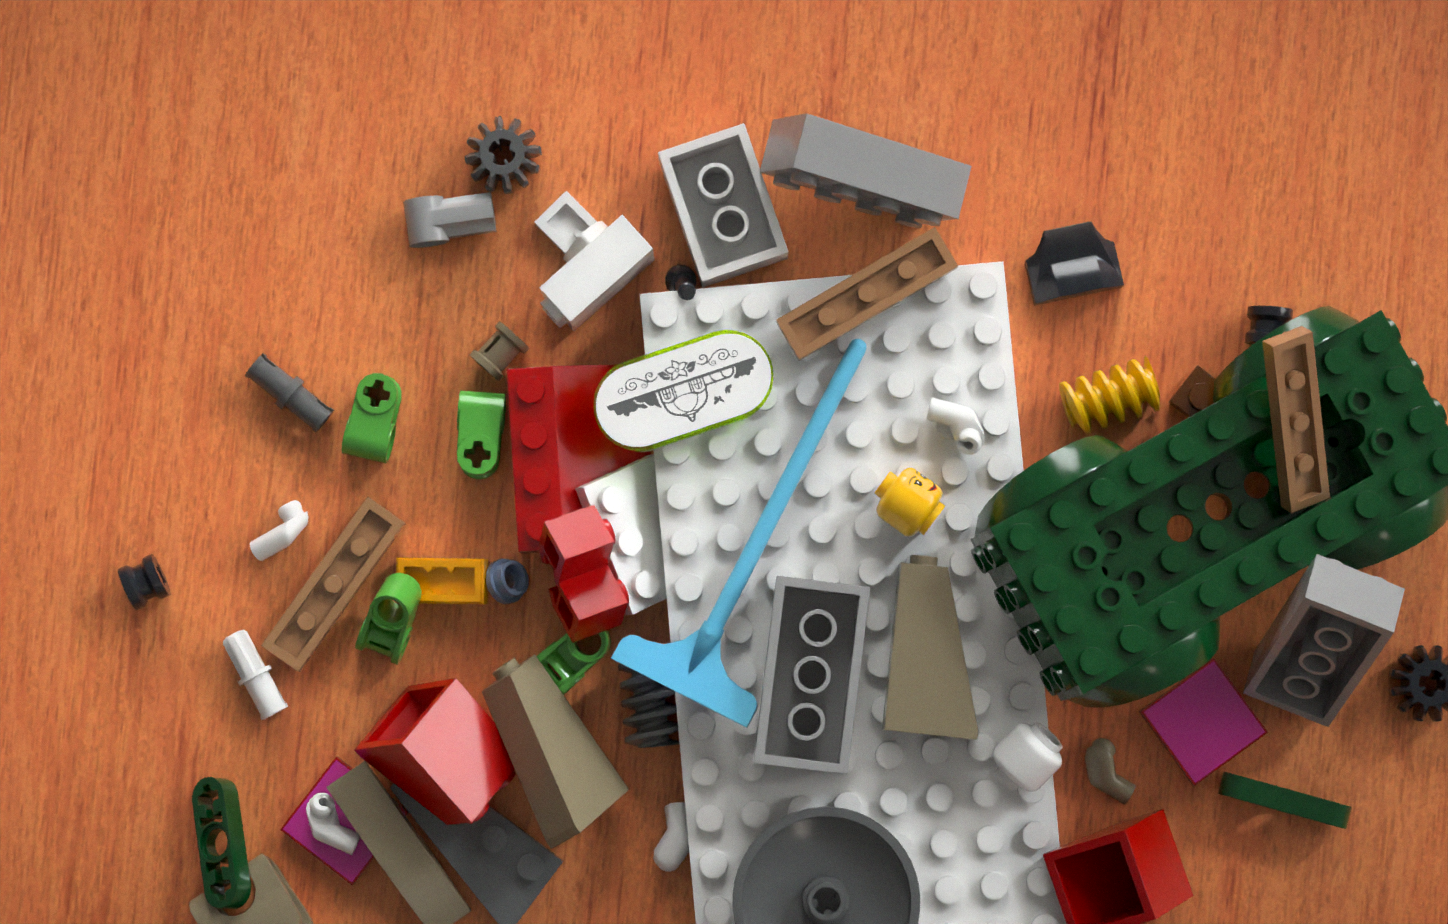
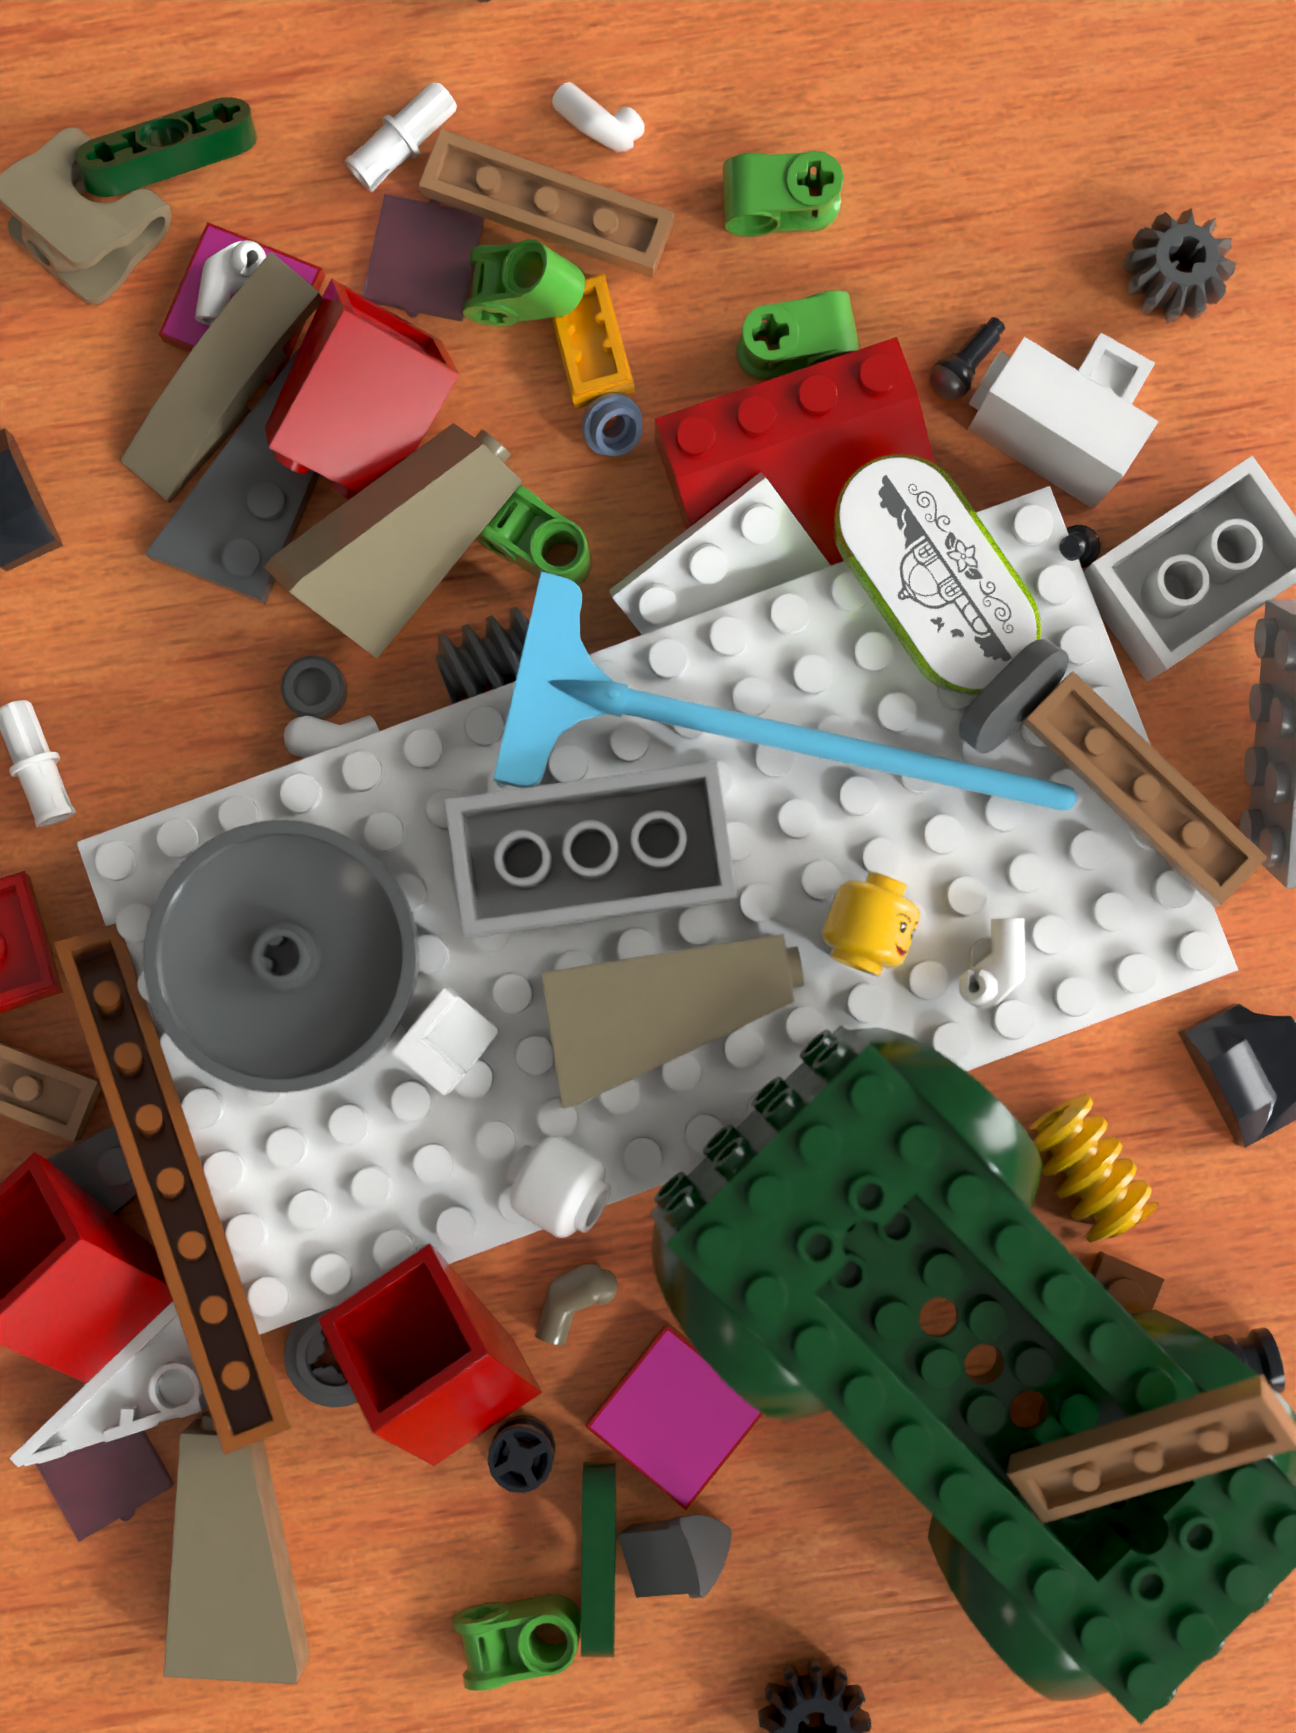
camera: 80 degrees right, 0 degrees up
dark grey pin [245,353,334,432] -> none
light grey piece [403,192,497,248] -> none
dark tan bush [470,321,529,381] -> none
red brick [538,505,629,643] -> none
light grey brick [1243,554,1405,727] -> none
none -> dark grey tile [281,656,347,720]
none -> piece [362,194,485,322]
none -> white panel [391,988,499,1095]
none -> bright green piece [452,1594,581,1691]
none -> black wheel [488,1415,556,1493]
none -> dark grey tile [618,1515,732,1598]
none -> black piece [930,317,1005,400]
none -> dark grey tile [959,638,1069,754]

